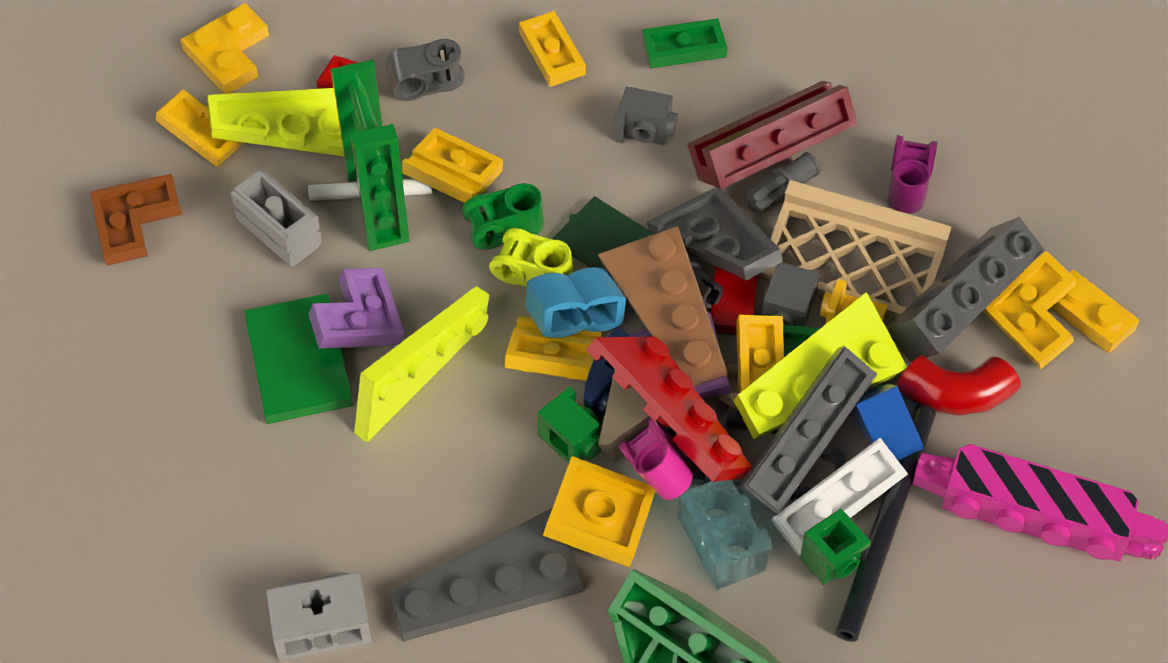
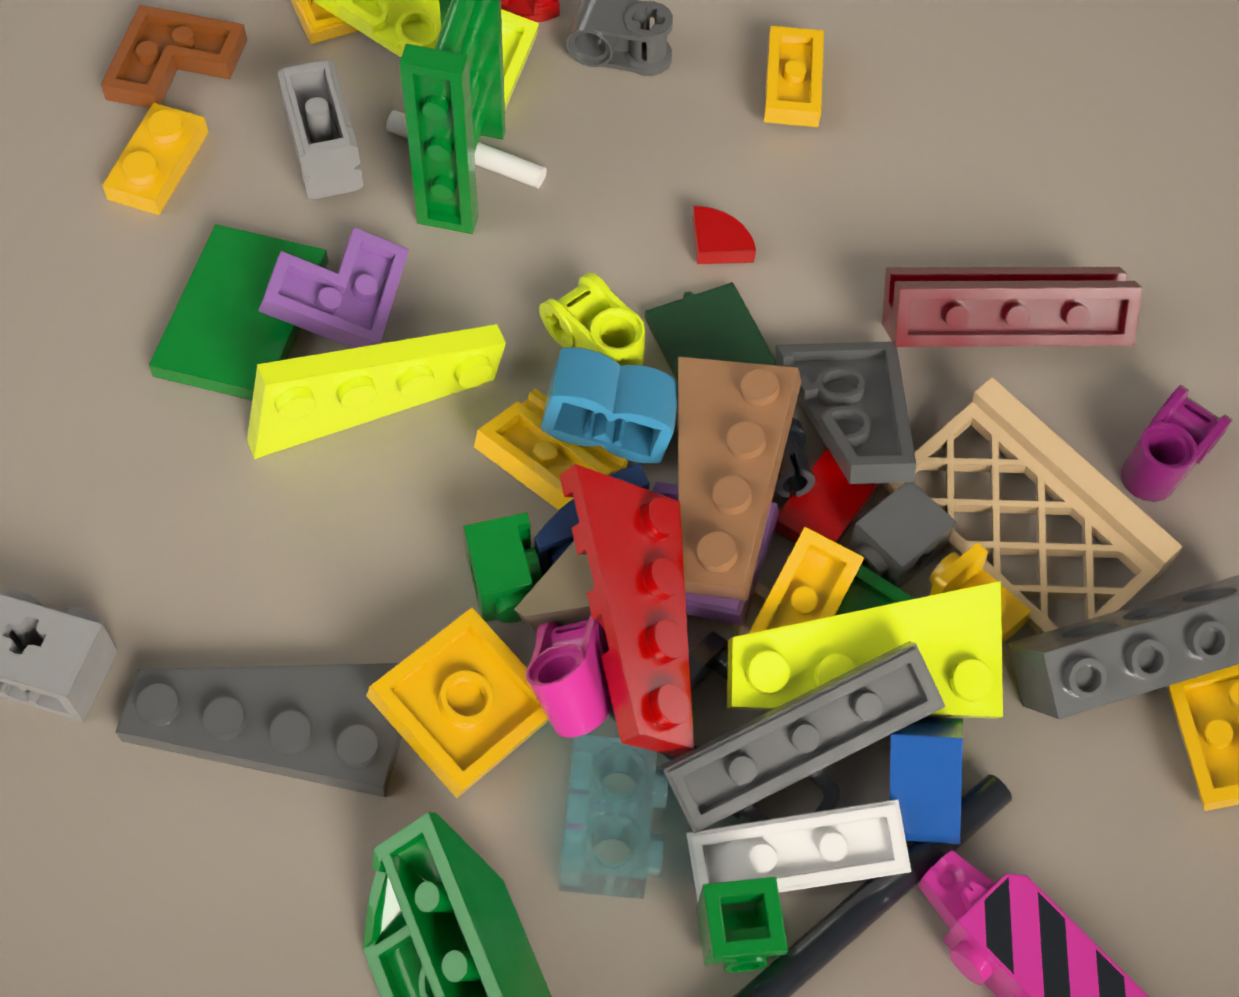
camera: 25 degrees right, 5 degrees up
yellow plate [402,127,503,203] -> none
green piece [461,183,544,250] -> none
dark grey brick [615,86,678,145] -> none
green plate [642,18,727,69] -> none
dark grey axle [746,152,821,212] -> none
red cylinder [896,355,1021,416] -> none
none -> yellow plate [102,103,209,215]
none -> red tile [692,206,756,264]

